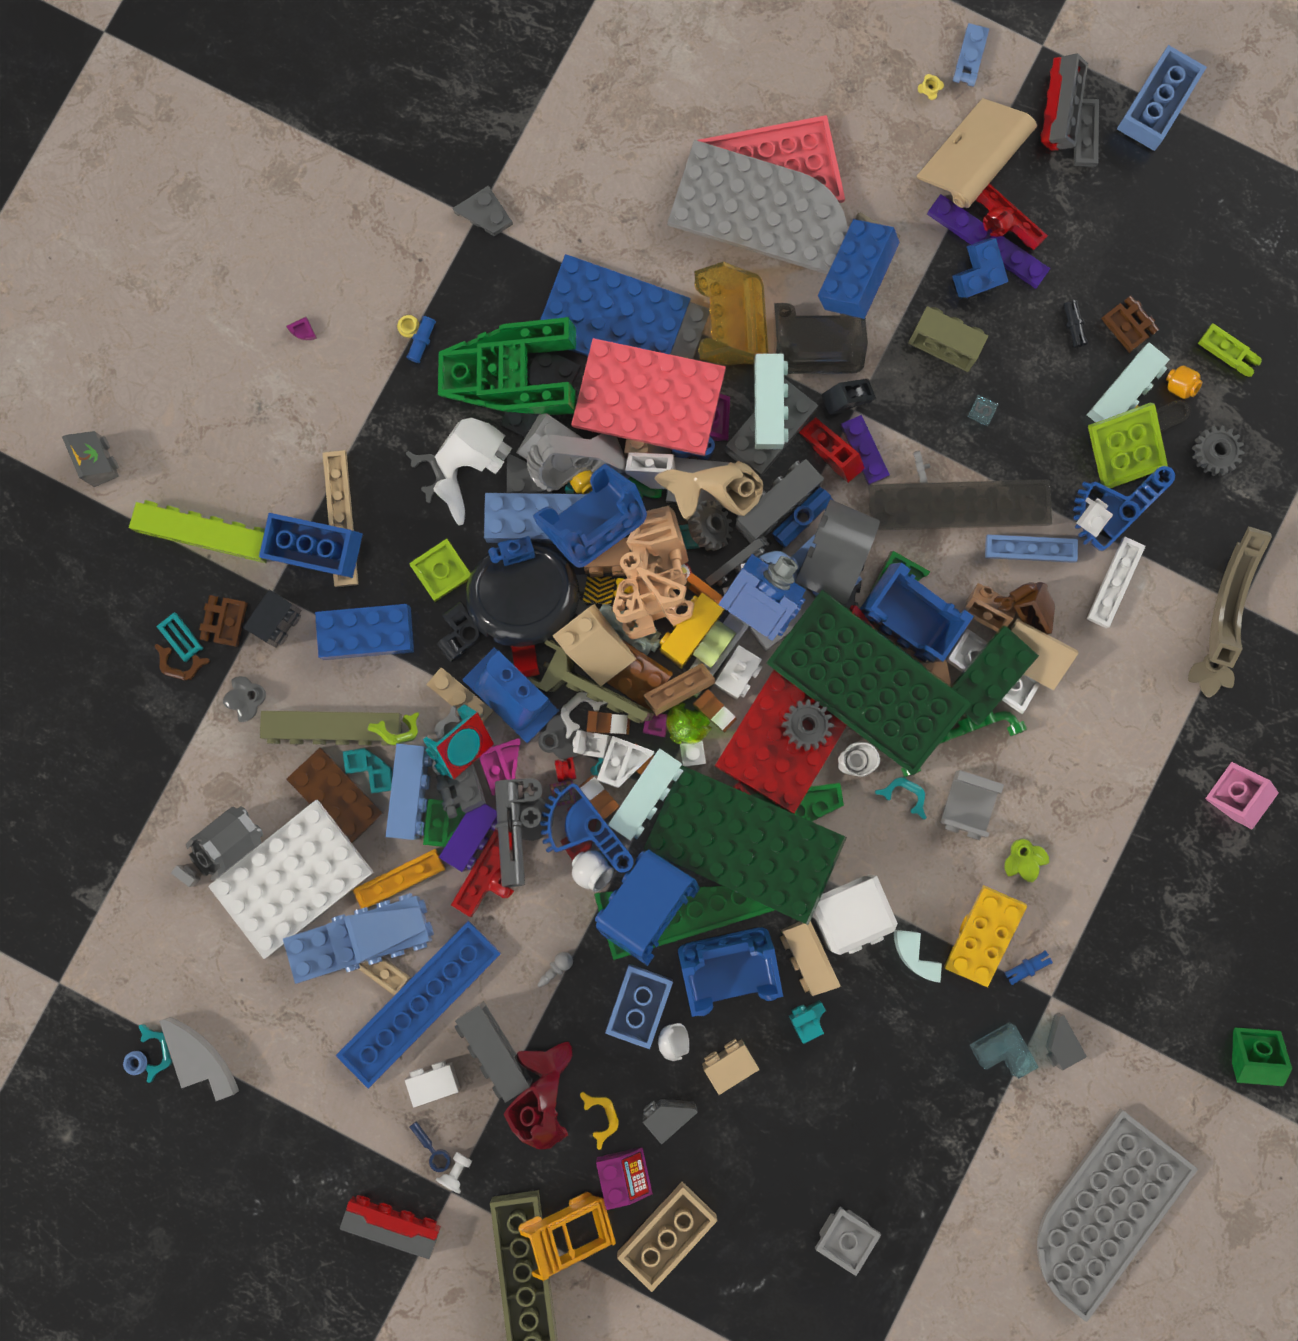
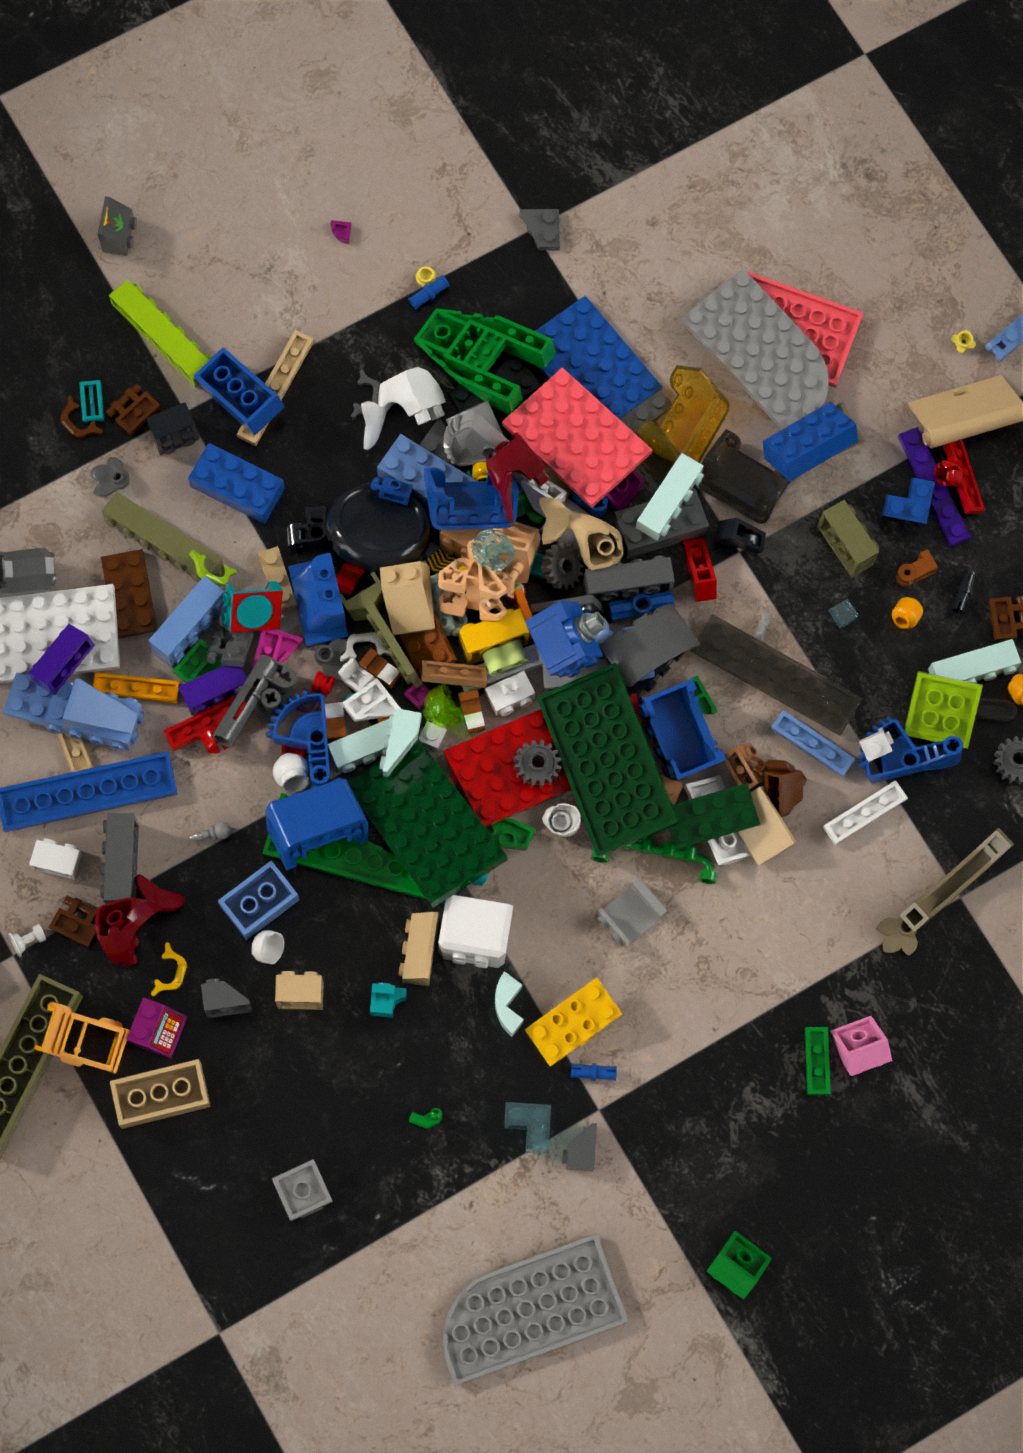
camera: 30 degrees right, 10 degrees down
teal tile [343,748,393,794] -> none
lime plate [409,539,471,602] -> none
dark blue piece [409,1121,451,1172] -> none
blue windscreen [678,928,783,1017] -> none
dark purple plate [840,415,890,486] -> none
teal helmet [875,777,927,820] -> none
lime plate [1004,839,1049,883] -> none
none -> dark purple brick [28,624,95,695]
none -> reddish brown plate [49,895,97,948]
none -> light aqua slope [379,708,422,777]
none -> green arm [409,1108,442,1129]
none -> clear light blue piece [472,529,515,571]
none -> dark red hips [486,432,550,523]
none -> green plate [805,1027,831,1095]
none -> light orange head [891,597,923,629]
none -> dark orange leg [896,549,938,586]

